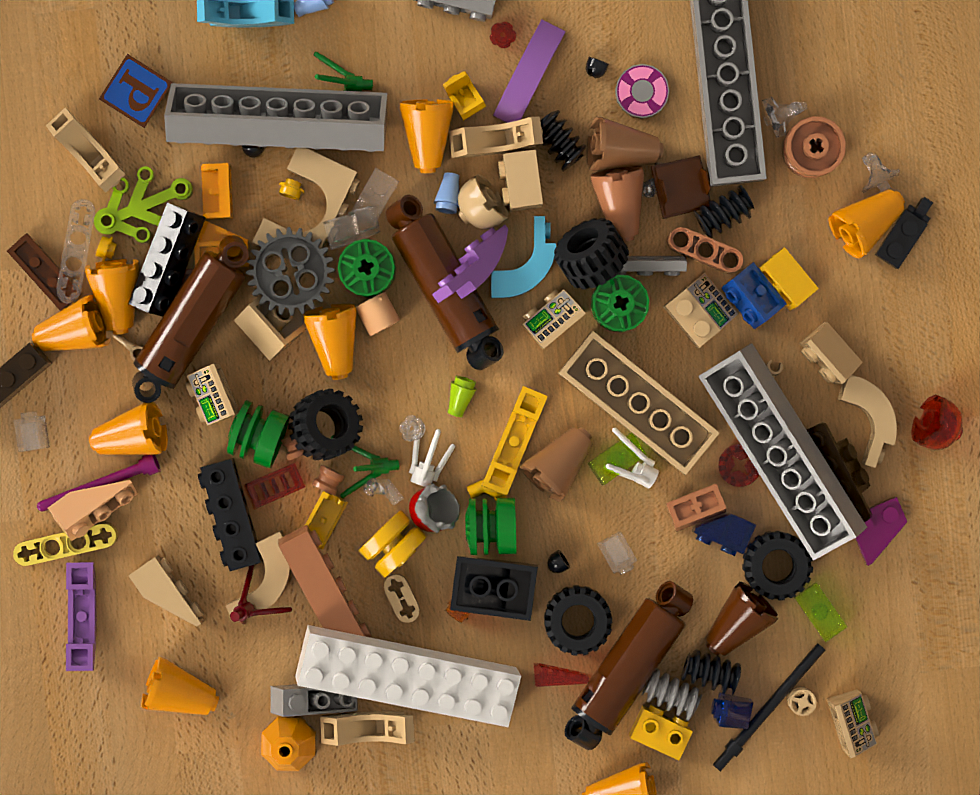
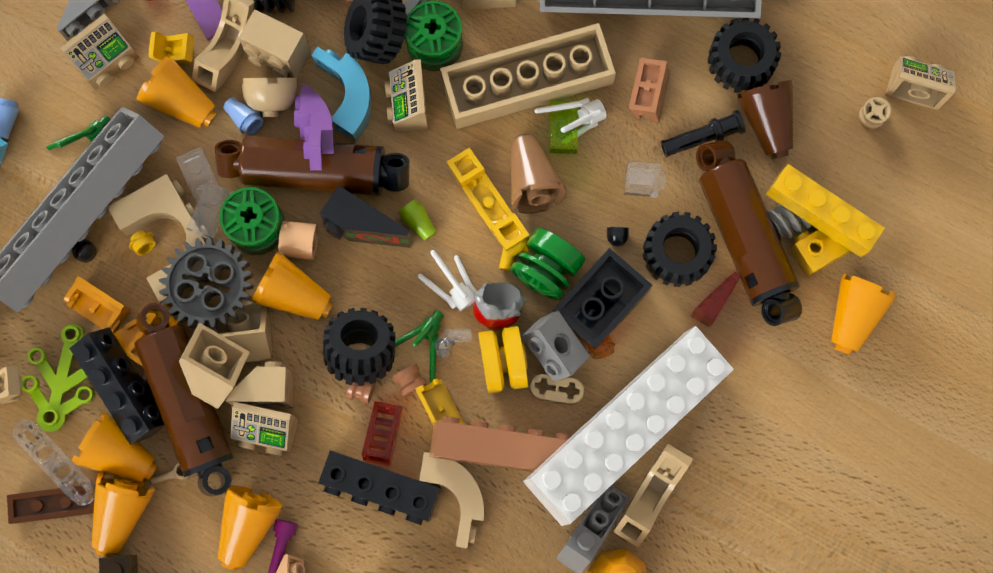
camera: 50 degrees left, 10 degrees down
yellow plate [95,236,117,262] -> none
green wheel [227,400,290,469] -> none
dark red plant [230,565,292,625] -> none
clear plate [399,415,425,442] -> none
black piece [681,649,741,696] -> none
clear blue slope [692,512,756,556] -> none
clear blue slope [711,692,754,729] -> none
black bar [713,643,825,772] -> none
clear red gear [718,444,759,487] -> none
clear neon green plate [794,582,847,642] -> none
none -> slope [60,14,139,90]
none -> tan slope [179,323,250,409]
none -> tan slope [226,362,294,408]
none -> black slope [319,186,413,248]
none -> light grey brick [522,310,590,382]
none -> black pin [660,110,746,158]
none -> yellow brick [766,164,885,257]

